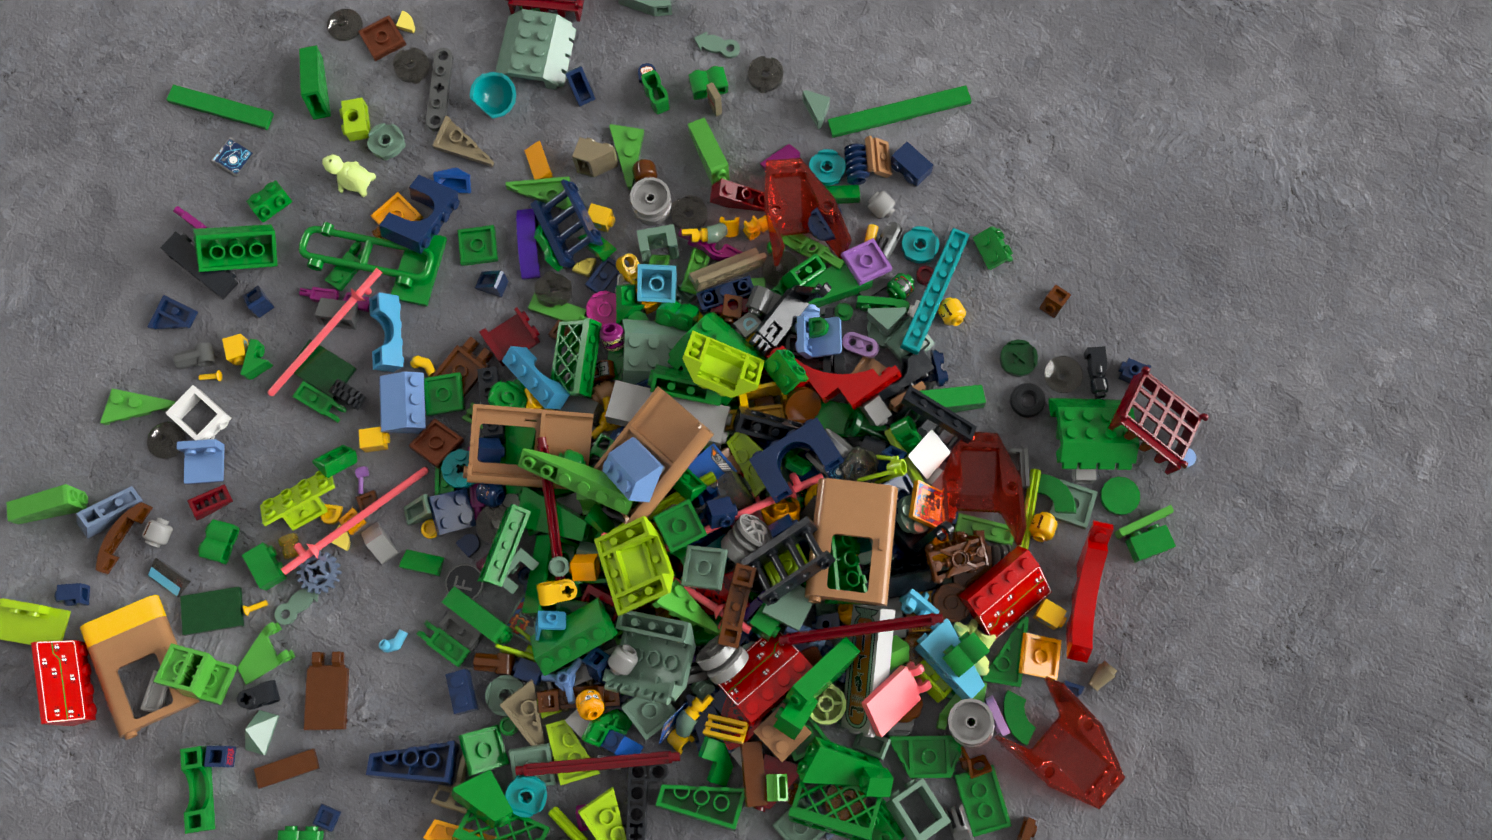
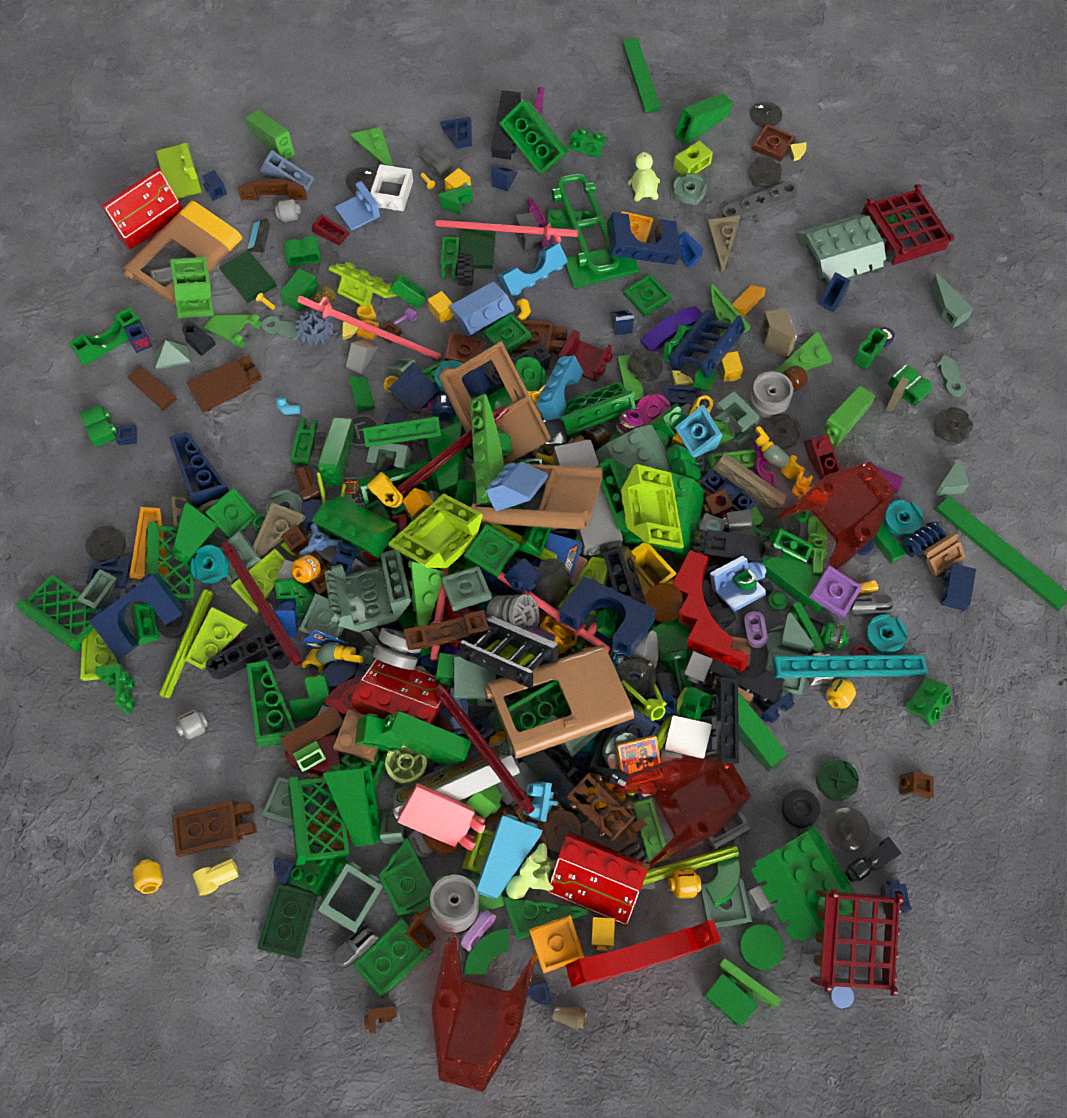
camera: 60 degrees right, 10 degrees down
sticker [211,137,255,176] -> none
dark blue brick [445,669,479,715] -> none
teal cylinder [469,72,517,119] -> none
dark azure bracket [535,611,566,640] -> none
sand green tile [548,556,569,577] -> none
light grey head [608,644,638,676] -> none
yellow tile [703,714,749,745] -> none
green bracket [763,349,809,395] -> none
dark blue tile [808,208,836,241] -> none
green brick [859,767,894,797] -> none
light grey head [868,191,895,219] -> none
green brick [942,631,990,678] -> none

